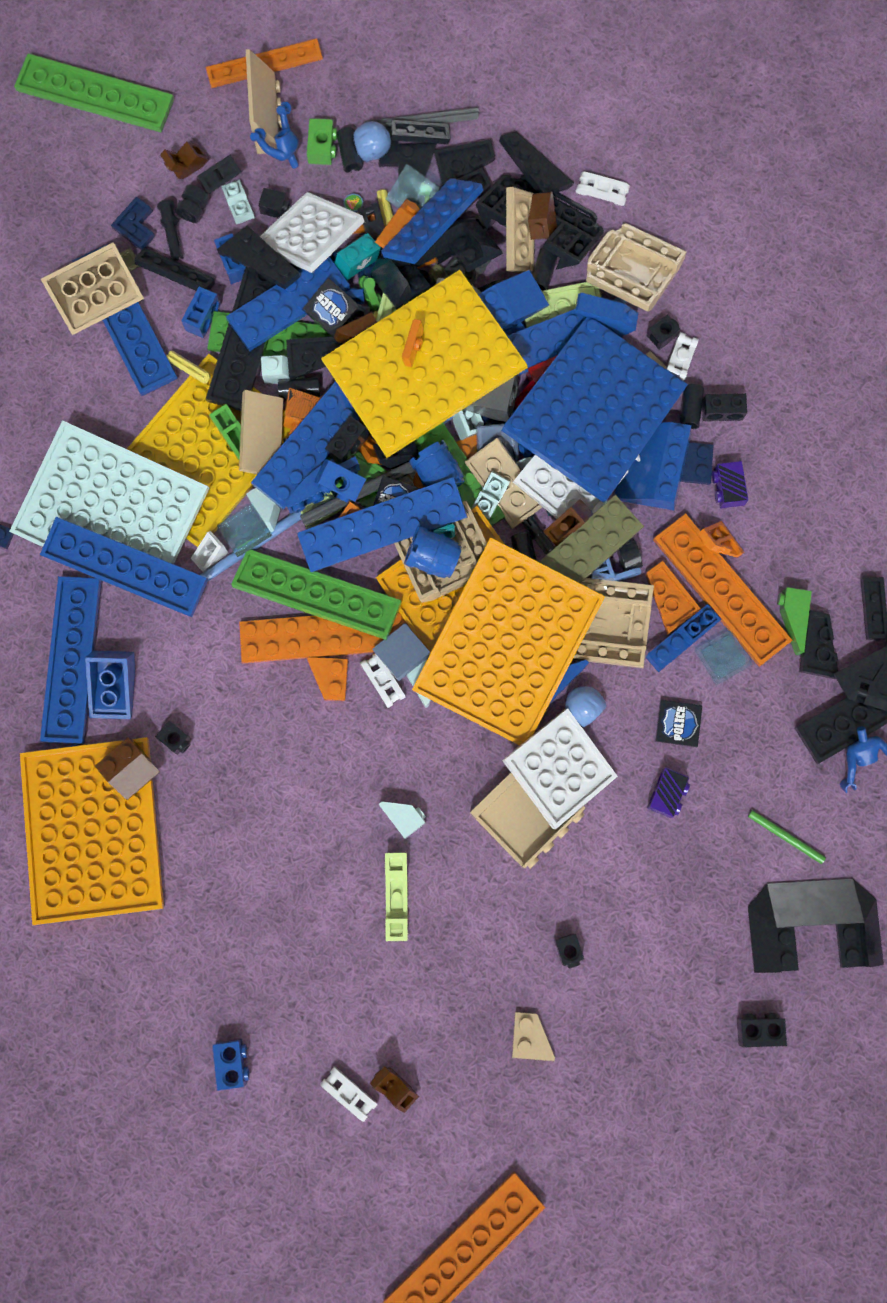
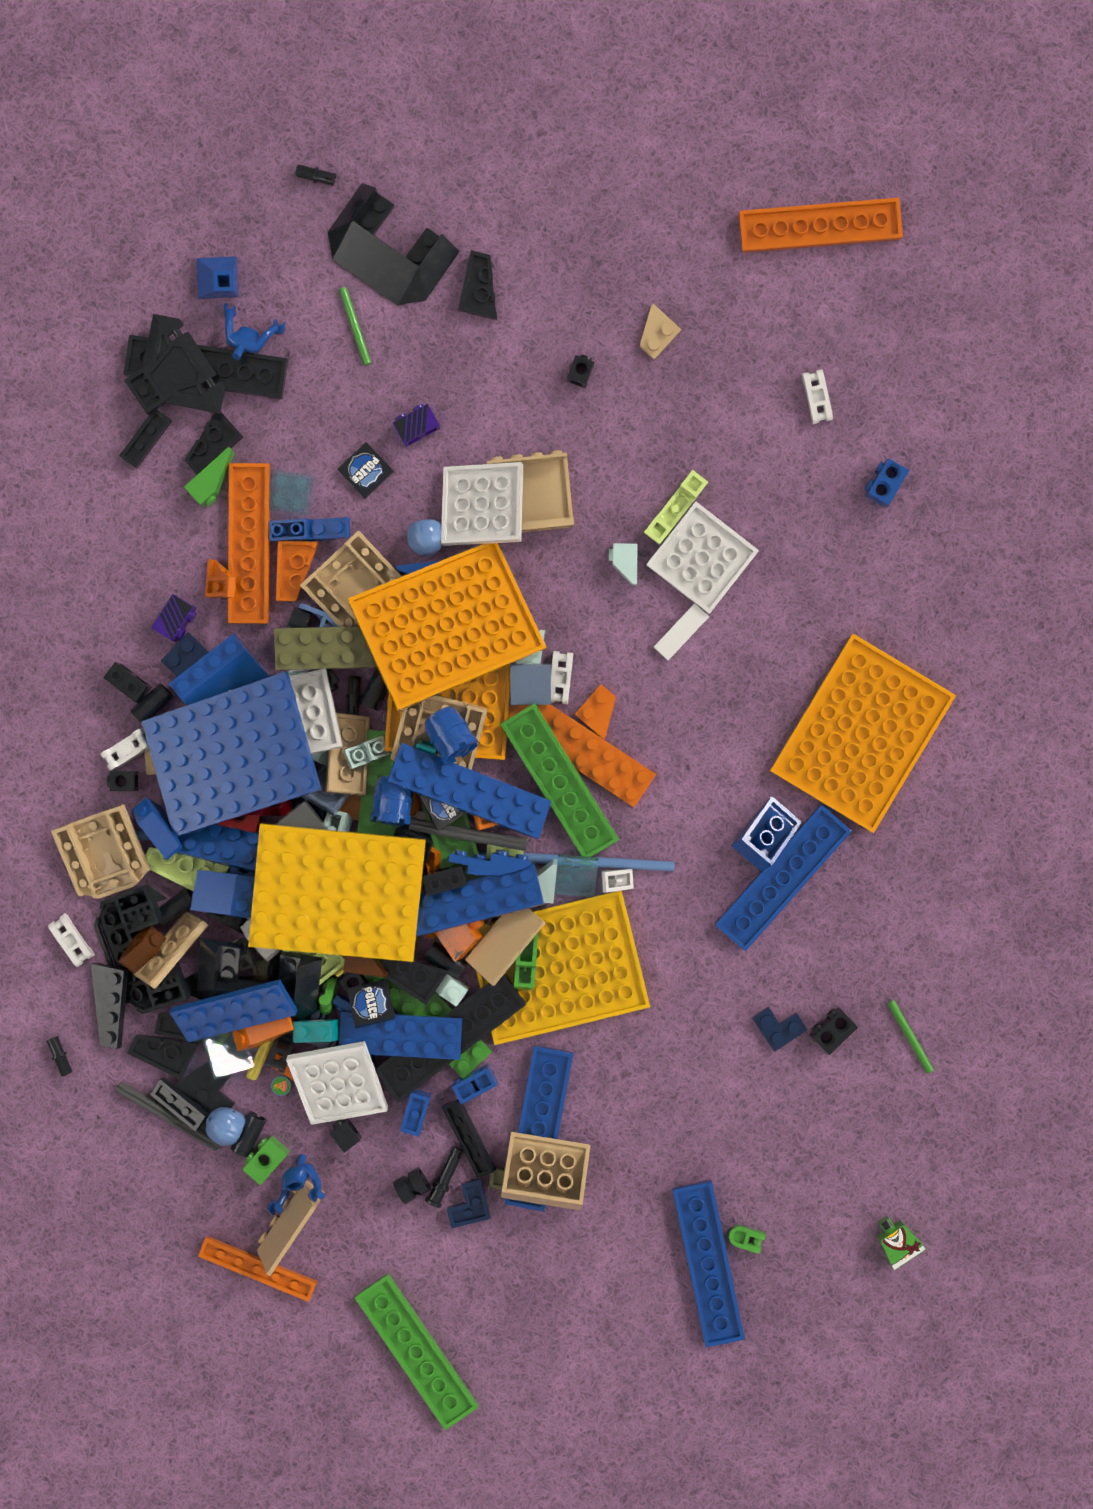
camera: 145 degrees left, 10 degrees up
light aqua plate [9,420,209,564] -> none
blue plate [40,517,208,617] -> none
slope [95,738,160,800] -> none
black brick [155,721,191,755] -> none
reddish brown brick [160,141,209,179] -> none
light yellow axle [166,351,211,383] -> none
black brick [196,154,241,195] -> none
black wing [217,225,300,289] -> none
light aqua slope [221,180,255,225] -> none
blue brick [314,459,366,503] -> none
reddish brown brick [370,1066,419,1113] -> none
orange plate [402,319,424,367] -> none
reddish brown slope [543,499,593,547] -> none
black brick [737,1013,787,1048] -> none
none -> black axle [46,1036,72,1076]
none -> black wing [458,250,497,320]
none -> white plate [646,502,759,614]
none -> white tile [654,603,709,660]

